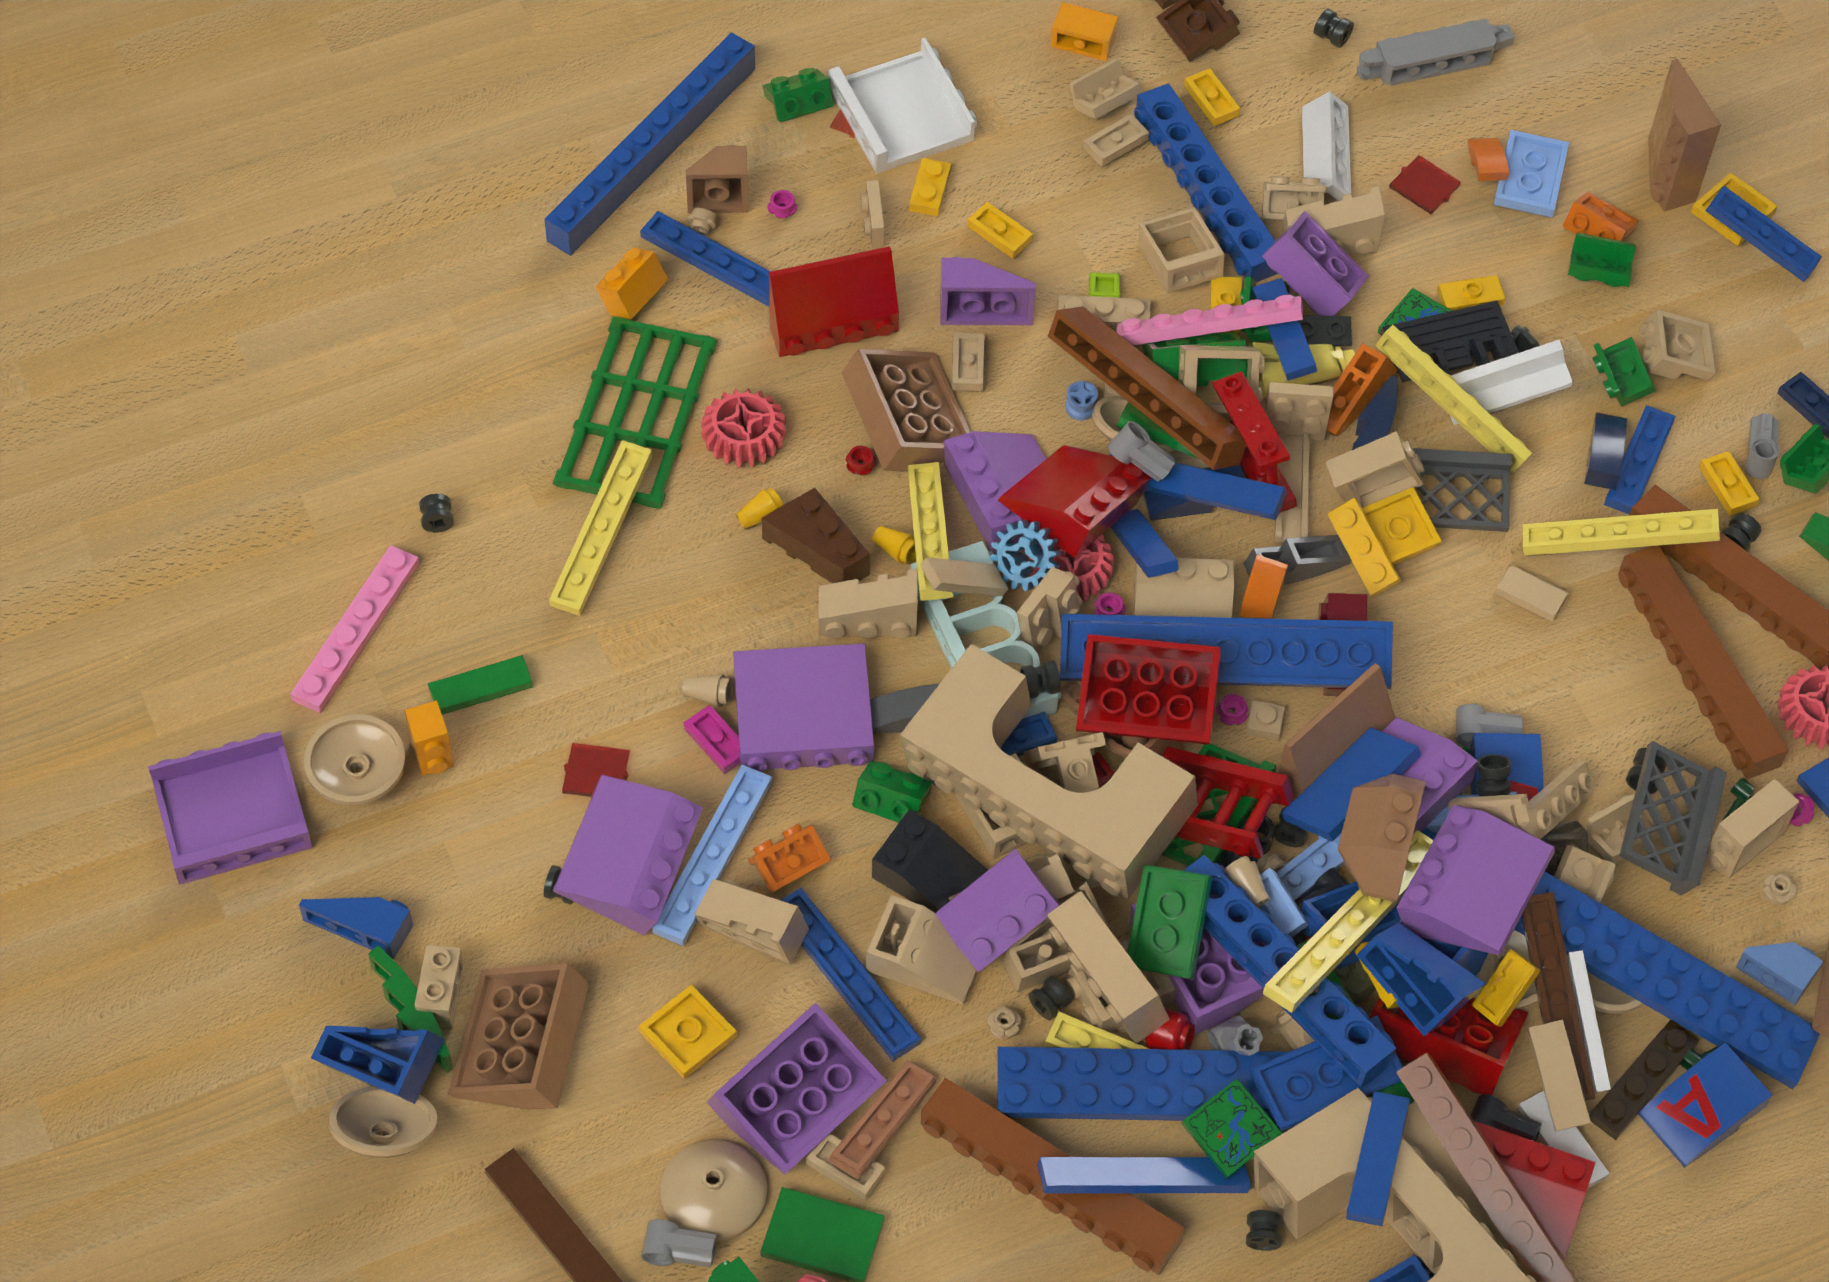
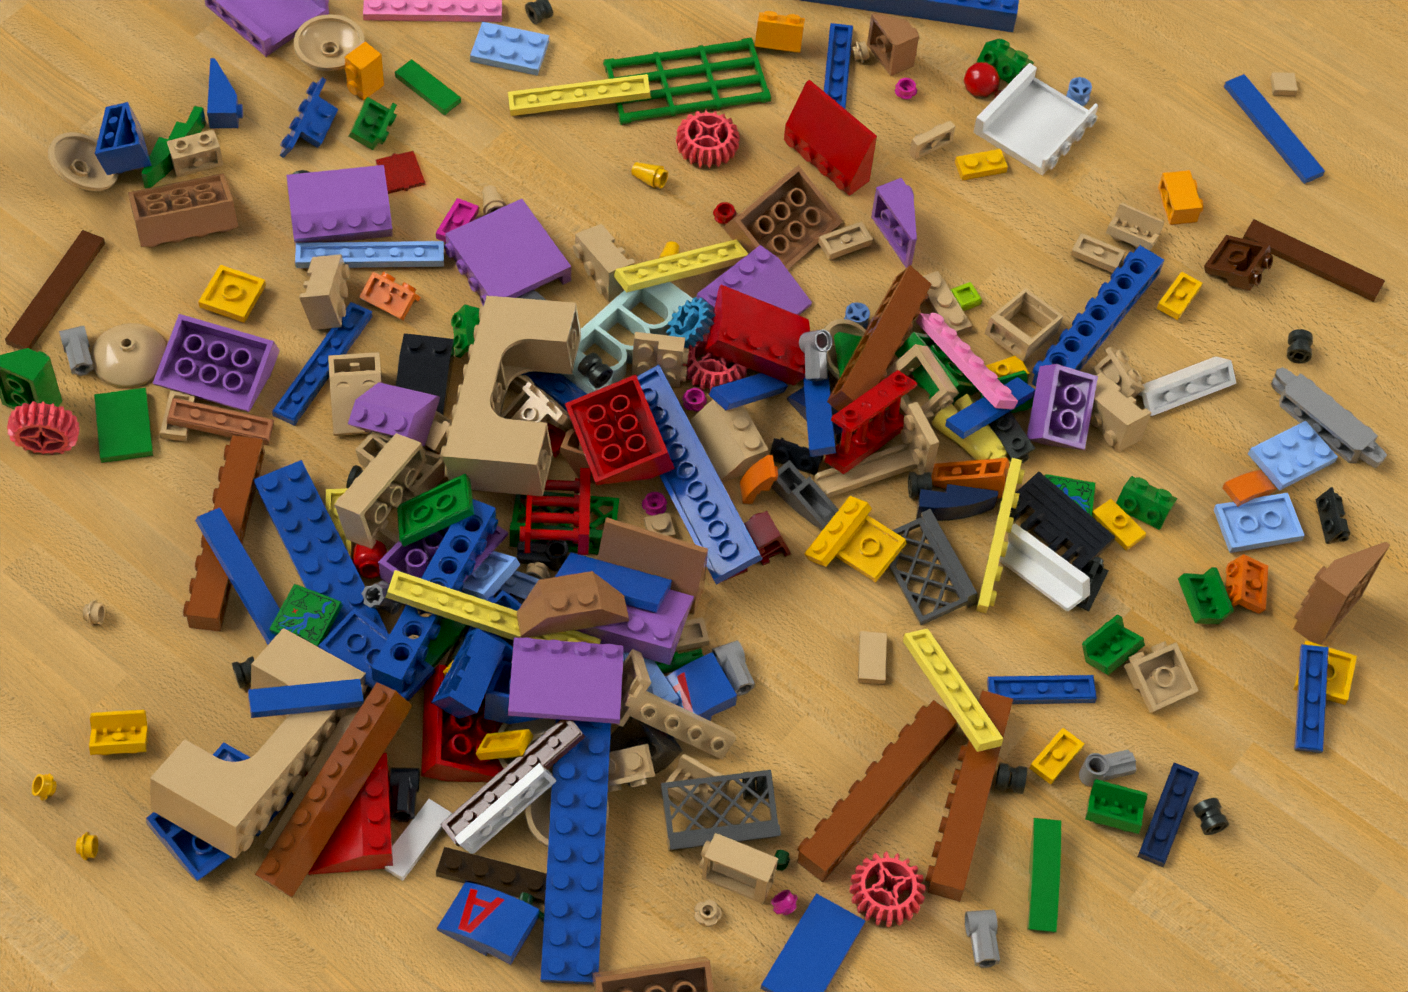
camera: 60 degrees right, 0 degrees up
reddish brown wedge [762,488,870,583] -> none
tan tile [920,557,1008,596] -> none
yellow plate [967,201,1033,259] -> none
tan plate [987,1006,1021,1040] -> none
tan cone [1224,856,1270,908] -> none
tan window [1326,431,1424,508] -> none
clear red piece [1389,155,1461,215] -> none
pearl dark grey wheel [1476,754,1511,797] -> none
tan tile [1527,1020,1591,1132] -> none
dark blue slope [1584,412,1627,490] -> none
medium blue slope [1736,942,1824,1005] -> none
none -> blue bracket [279,77,338,158]
none -> green bracket [348,97,397,150]
none -> light blue plate [470,21,549,76]
none -> black hinge [770,437,824,475]
none -> pearl dark grey wheel [908,472,932,498]
none -> red hair [963,62,1001,97]
none -> medium blue wheel [1066,77,1092,106]
none -> green bracket [1116,476,1178,529]
none -> light blue plate [1248,421,1338,491]
none -> pearl dark grey hinge [1315,487,1350,544]

